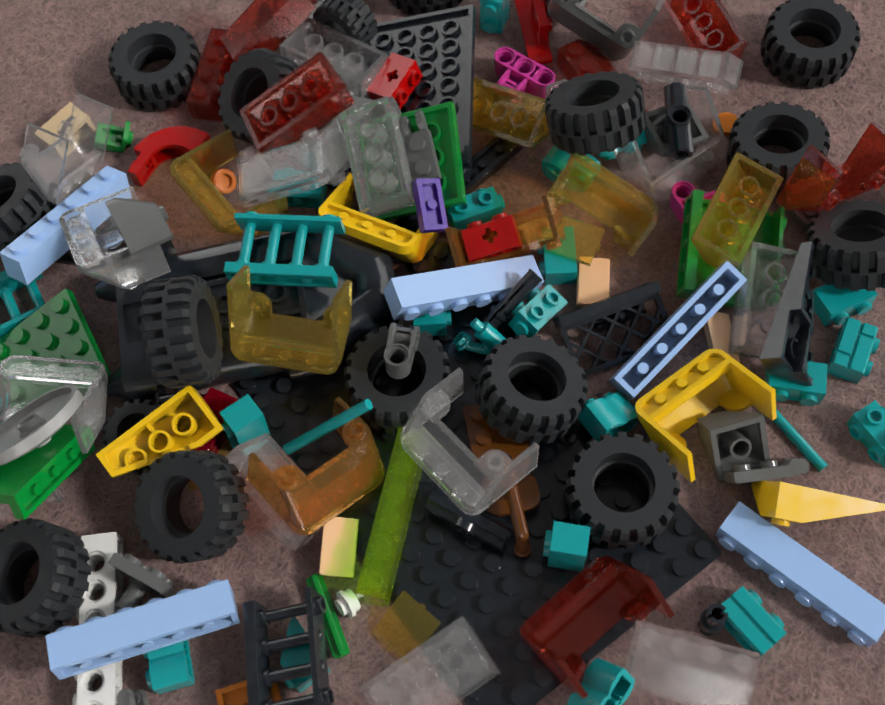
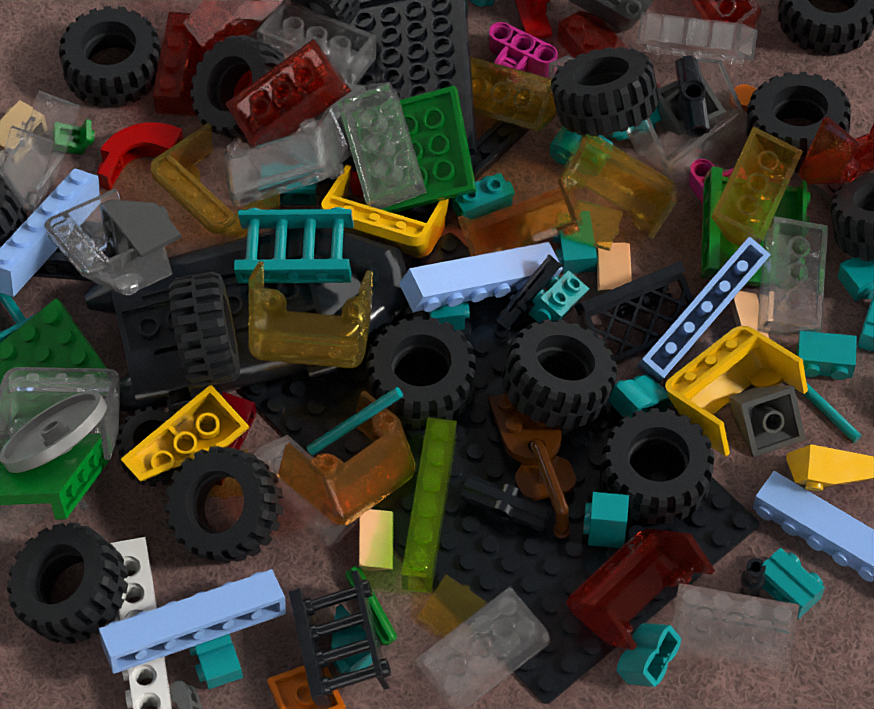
camera: 10 degrees left, 5 degrees down
dark grey plate [108,552,178,609] -> none
orange tile [210,169,237,194] -> none
teal brick [219,394,270,455] -> none
white plate [334,589,361,618] -> none
red brick [366,53,423,113] -> none
dark grey piece [384,323,420,379] -> none
dark grey hinge [400,110,442,180] -> none
clear windscreen [400,368,539,515] -> none
dark purple plate [412,178,448,233] -> none
teal plant [453,318,506,355] -> none
red brick [461,213,523,263] -> none
dark grey hinge [723,457,810,484] -> none
black wedge [759,241,815,386] -> none

